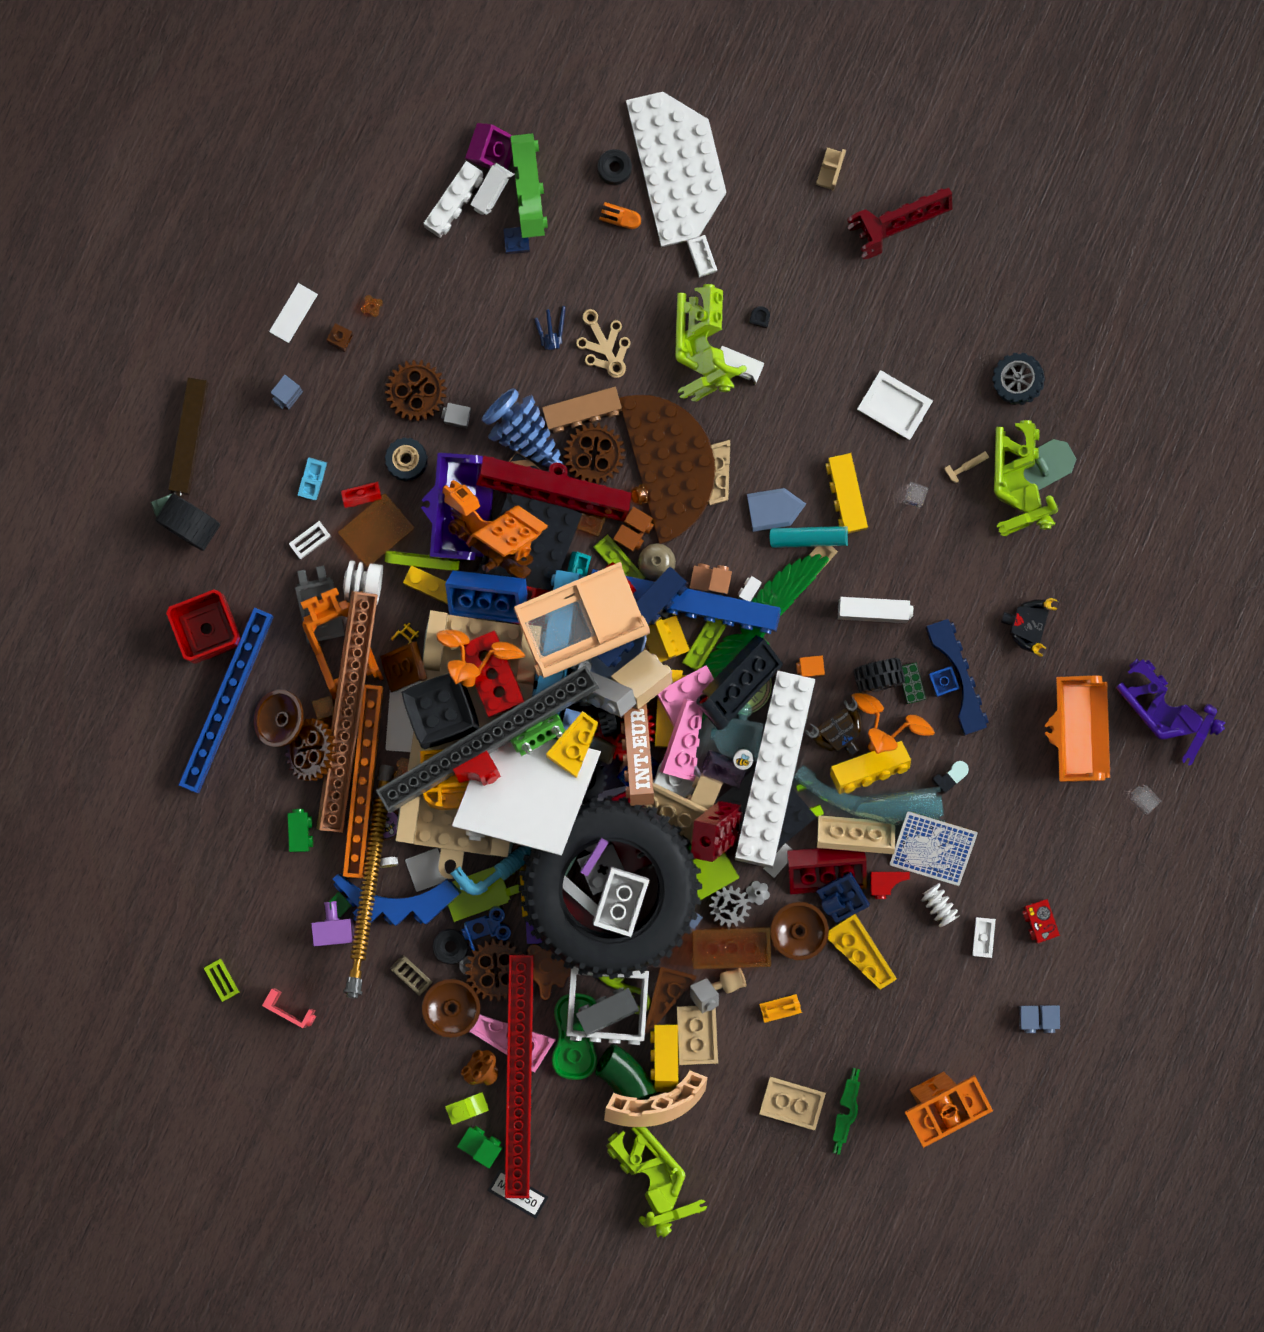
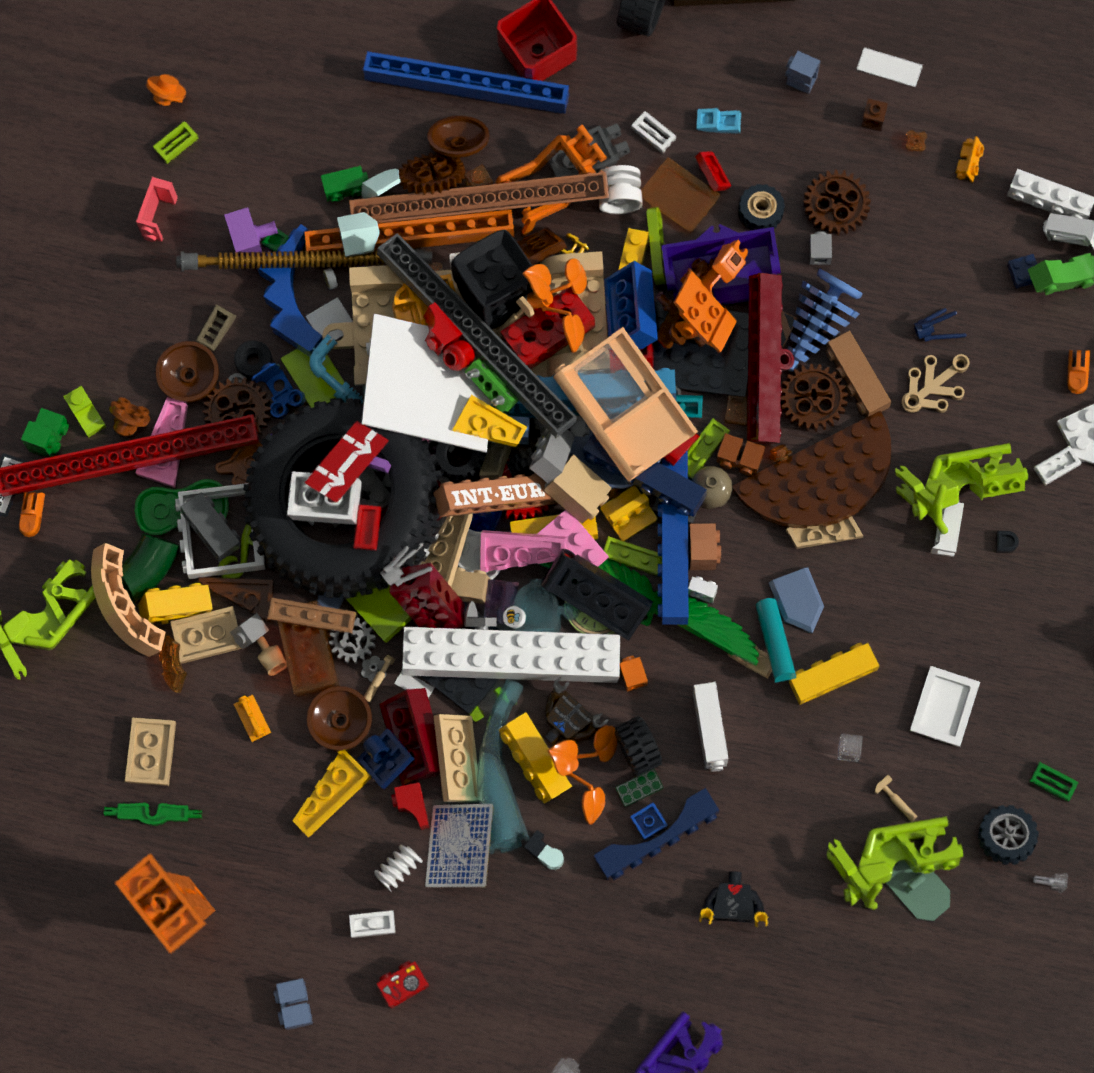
camera: 85 degrees right, 10 degrees down
orange piece [1045,676,1110,782] -> none
none -> orange arm [19,492,45,537]
none -> orange piece [146,74,186,106]
none -> clear orange tile [159,635,187,693]
none -> medium nougat tile [267,598,356,634]
none -> red sticker [305,421,389,503]
none -> light aqua slope [337,212,380,257]
none -> red tile [354,505,381,551]
none -> light aqua slope [361,169,401,199]
none -> tan piece [364,655,395,702]
none -> light grey plant [380,543,432,586]
none -> red head [443,340,475,371]
none -> light grey plate [464,601,497,630]
none -> tan piece [497,296,534,336]
none -> light orange hinge [956,136,984,183]
none -> green tile [1029,762,1079,802]
none -> clear piece [1033,873,1068,893]

